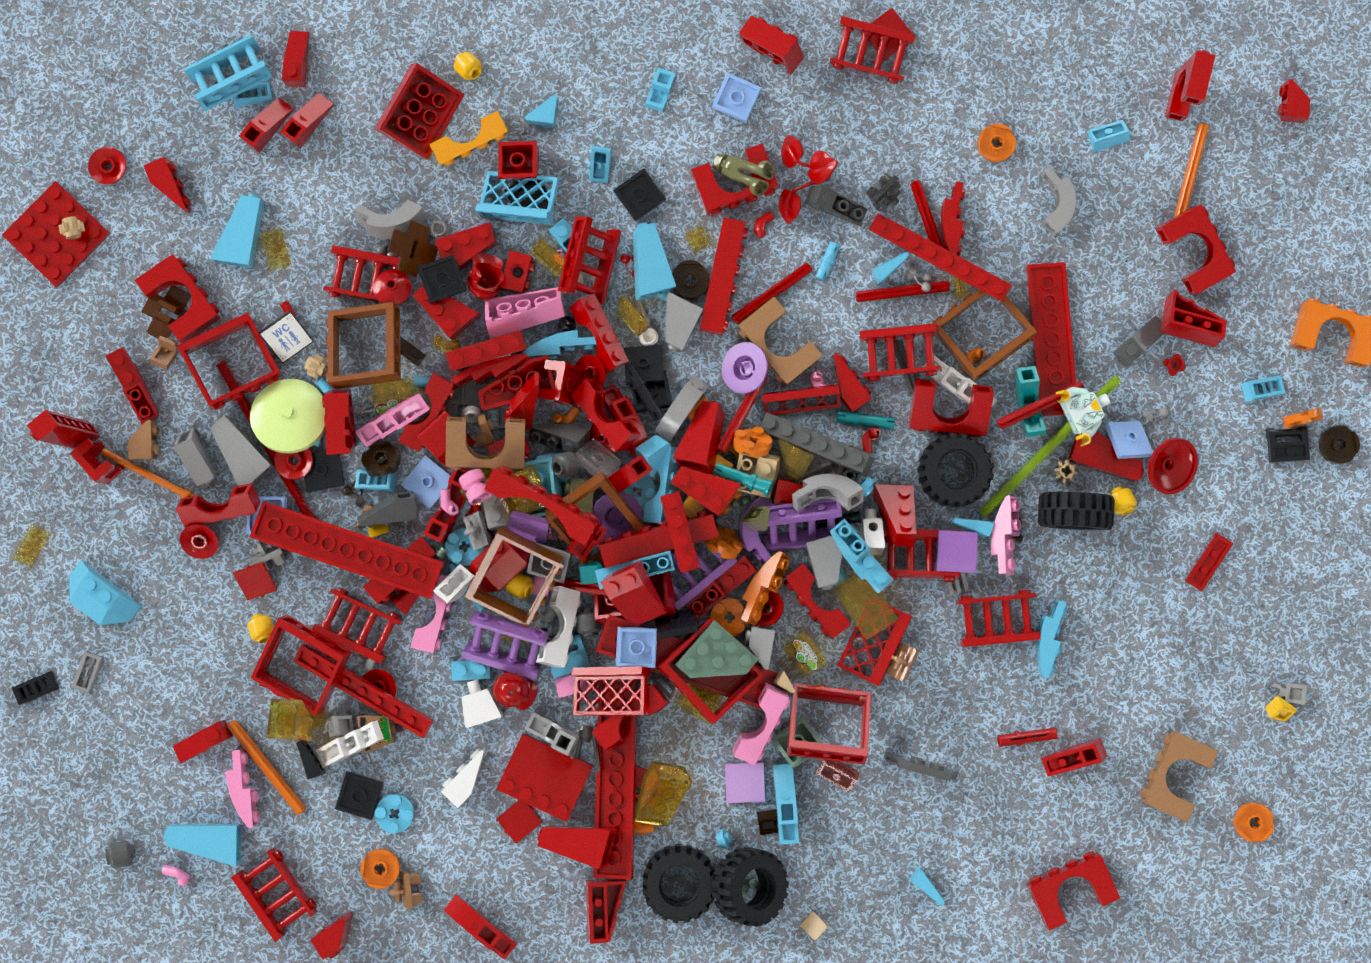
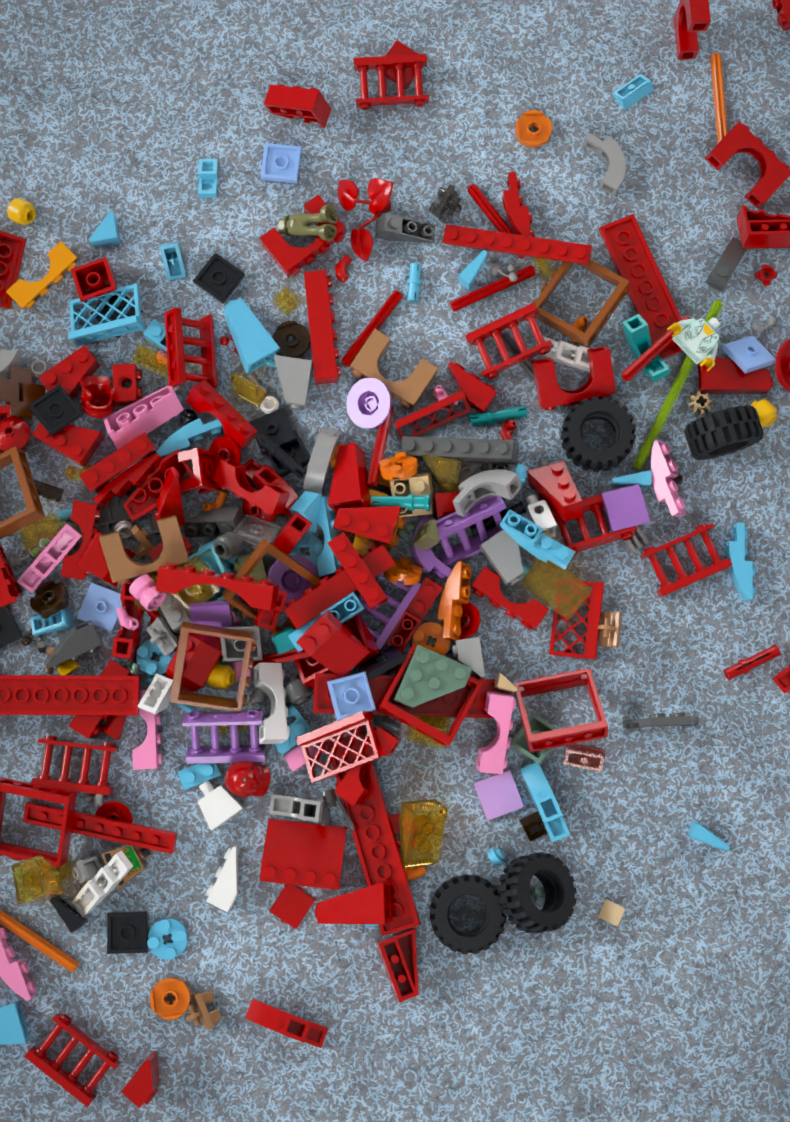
camera: 20 degrees left, 5 degrees down
slope [784,630,828,676] -> none

